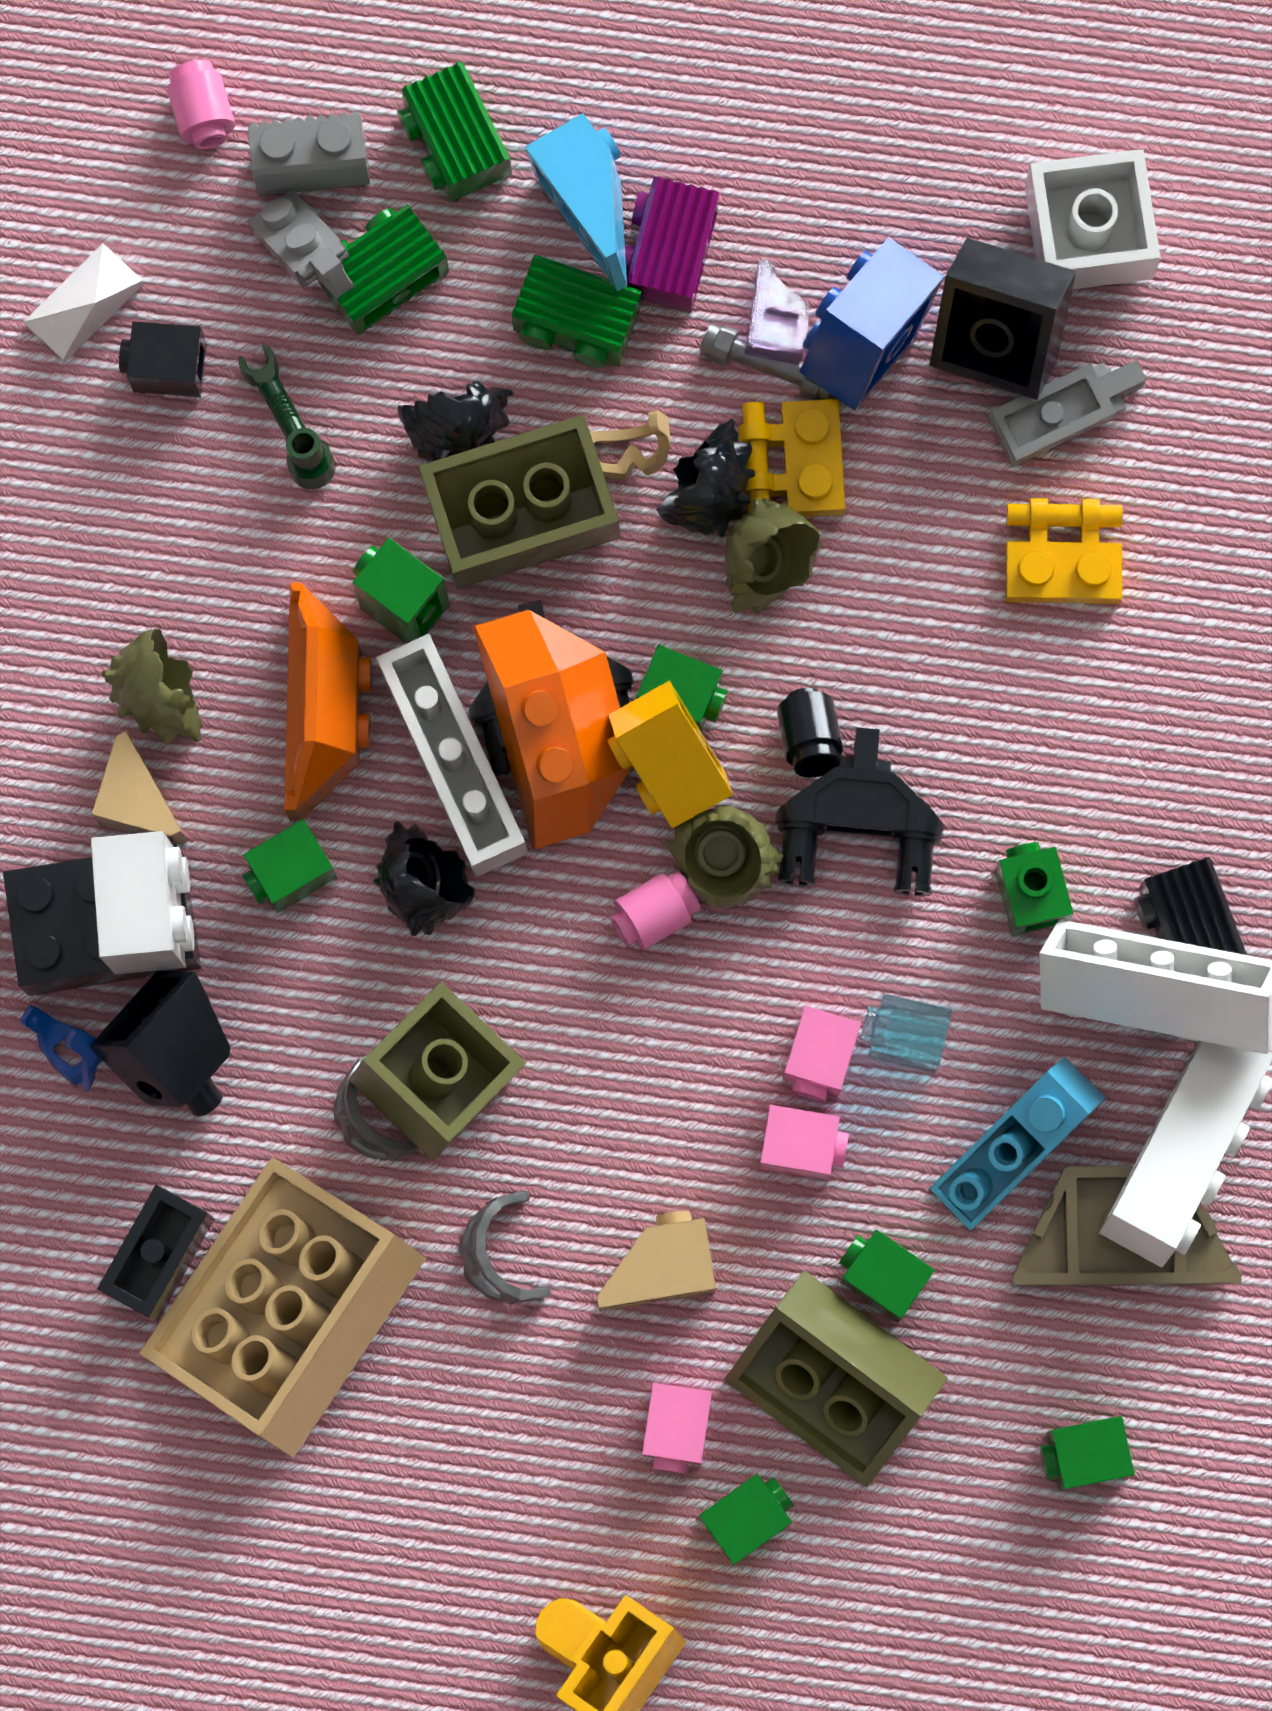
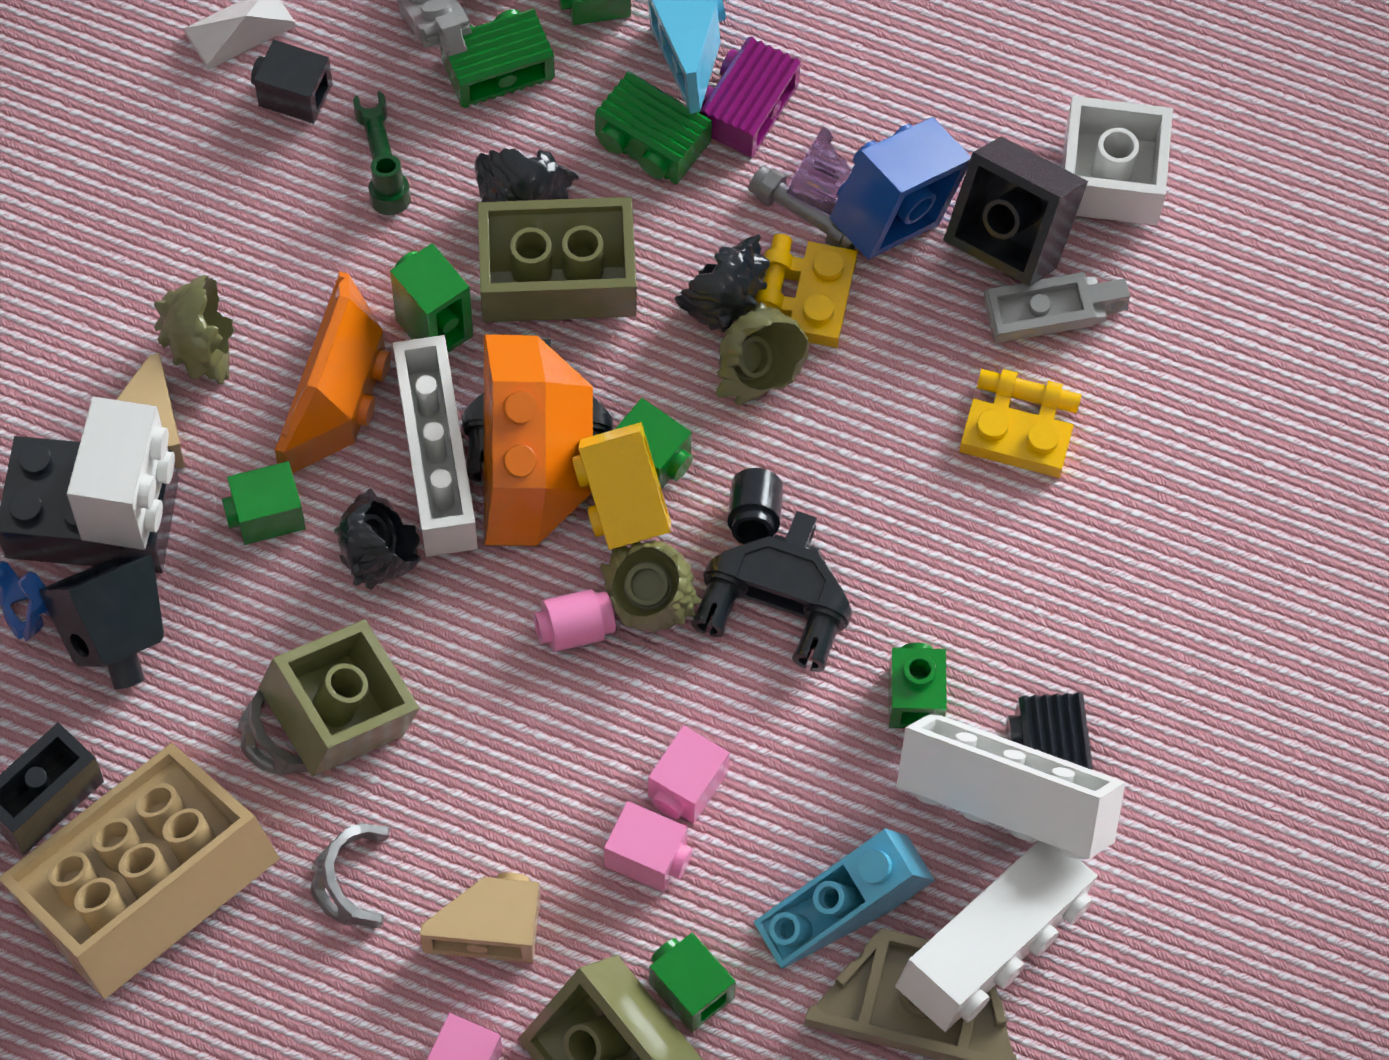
camera: 10 degrees right, 15 degrees down
tan helmet [590,410,671,480] -> none
clear light blue brick [860,993,952,1073] -> none

